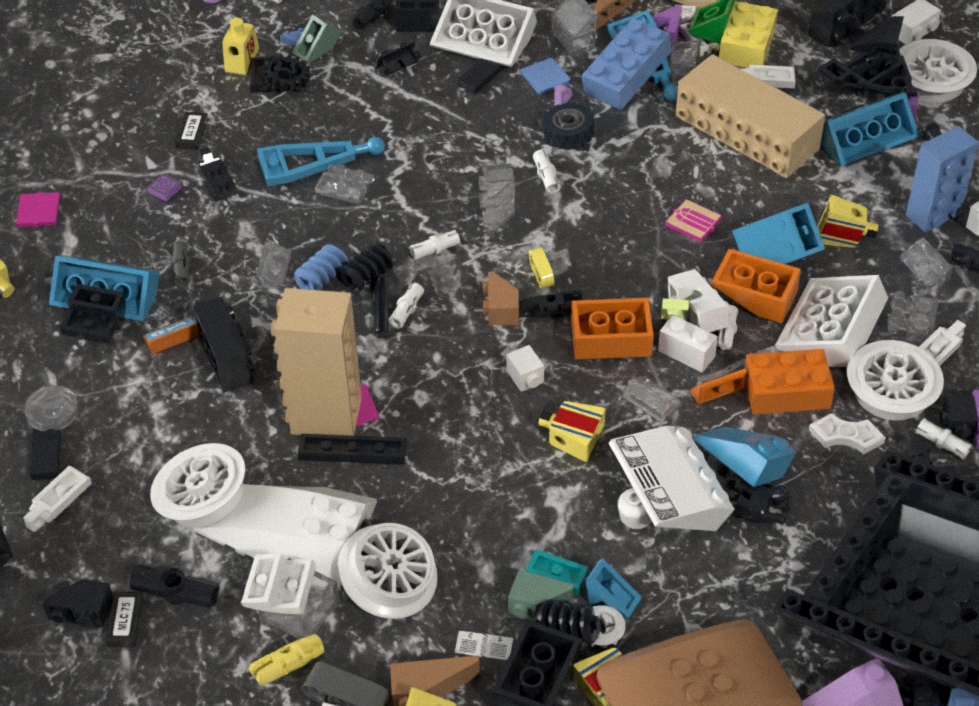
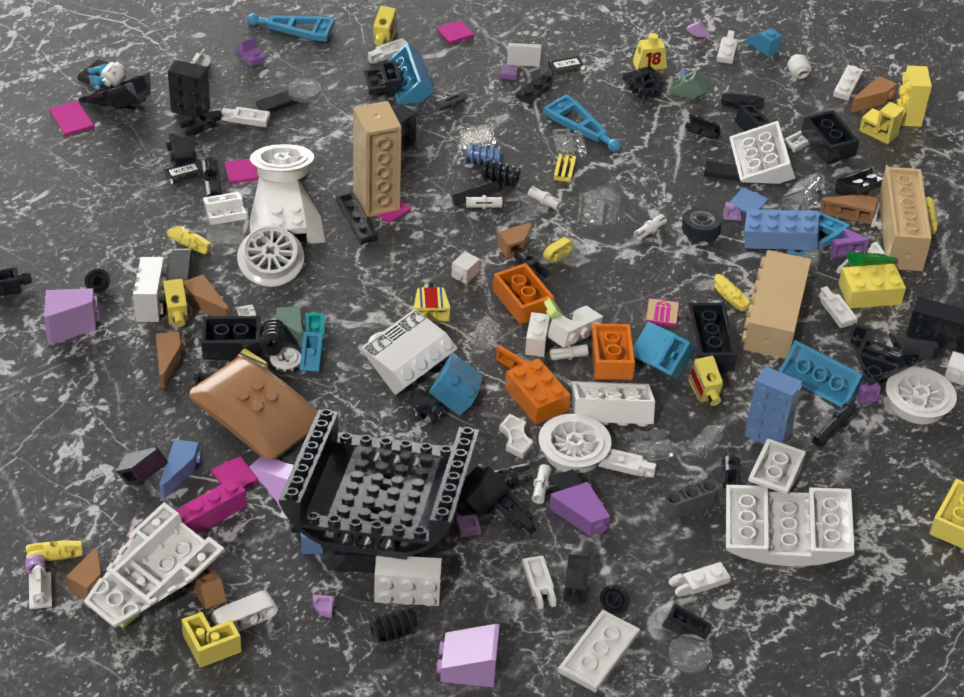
camera: 60 degrees right, 5 degrees down
none -> black hinge [179,110,222,136]
none -> dark pink piece [225,159,258,183]
none -> white hinge [368,38,407,64]
none -> white slope [507,43,541,67]
none -> light yellow tile [554,154,576,182]
none -> black brick [685,302,737,372]
none -> light yellow hinge [714,274,750,311]

